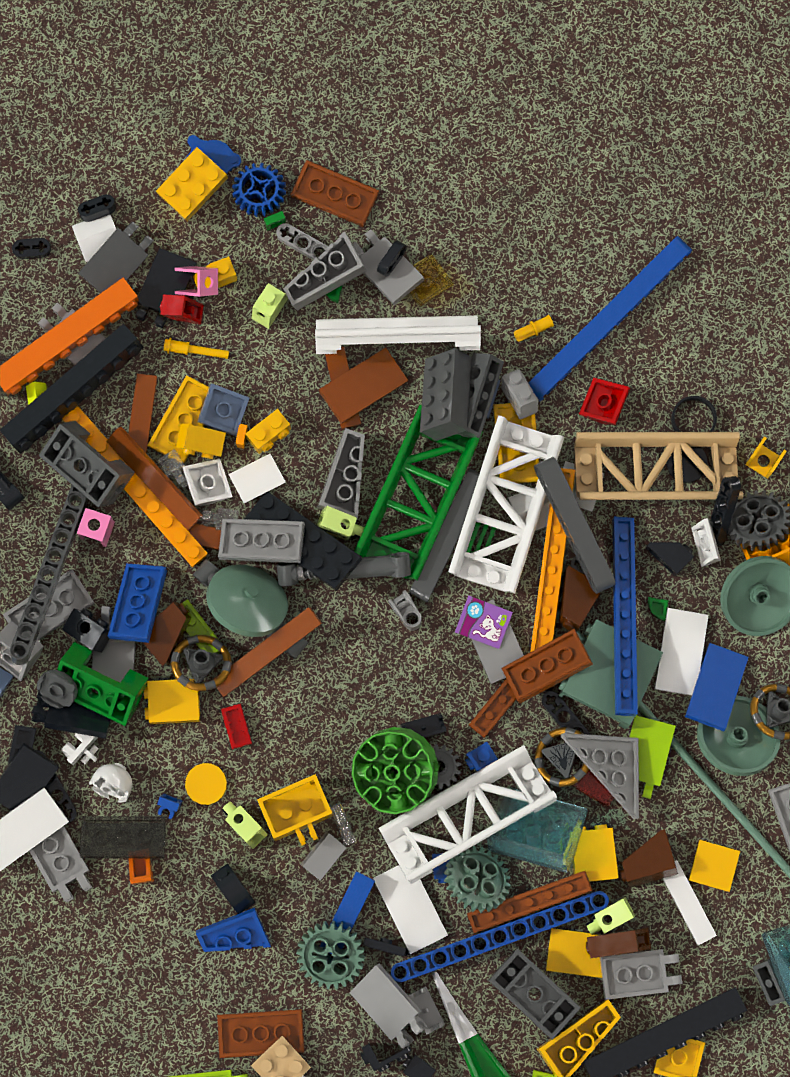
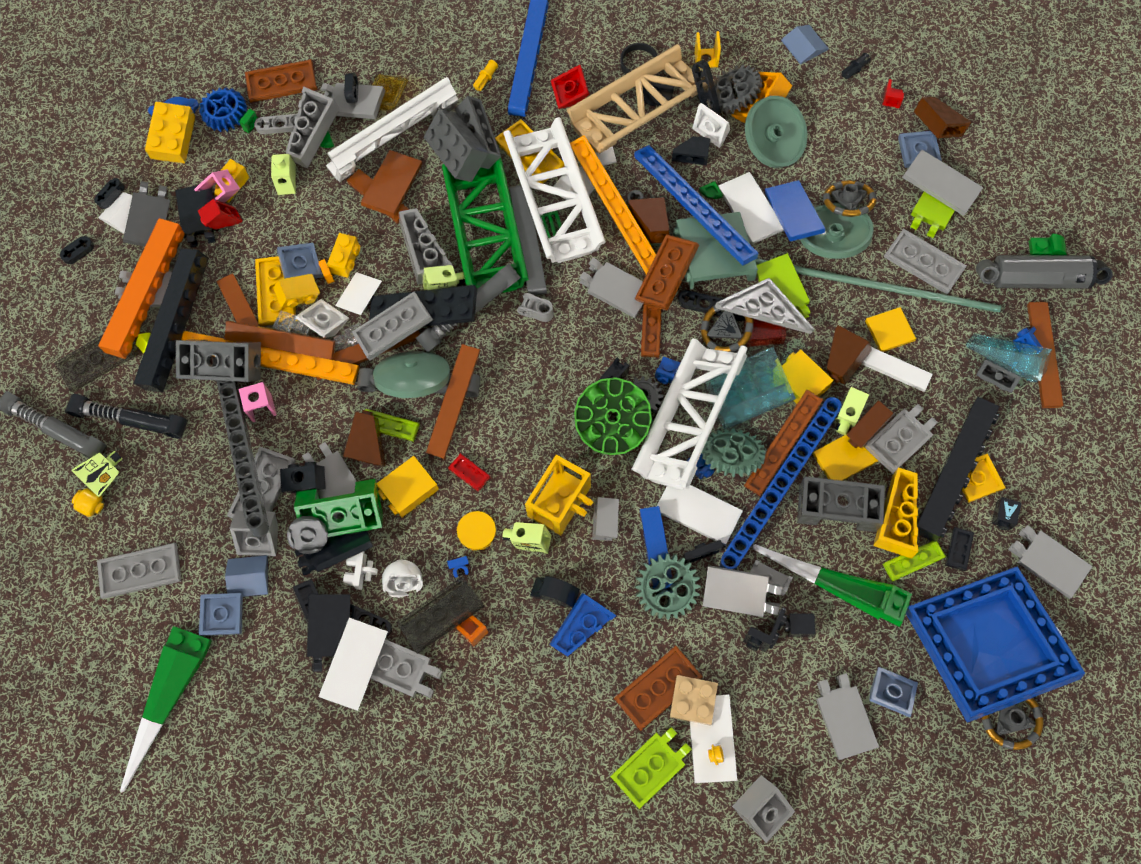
camera: 30 degrees left, 10 degrees down
blue tile [108,563,167,643] -> none
yellow pin [163,338,229,359] -> none
dark grey piece [171,635,232,691] -> none
clear axle [331,804,356,846] -> none
sticker [455,595,513,649] -> none
light grey brick [501,369,538,419] -> none
dark grey beam [534,457,616,594] -> none

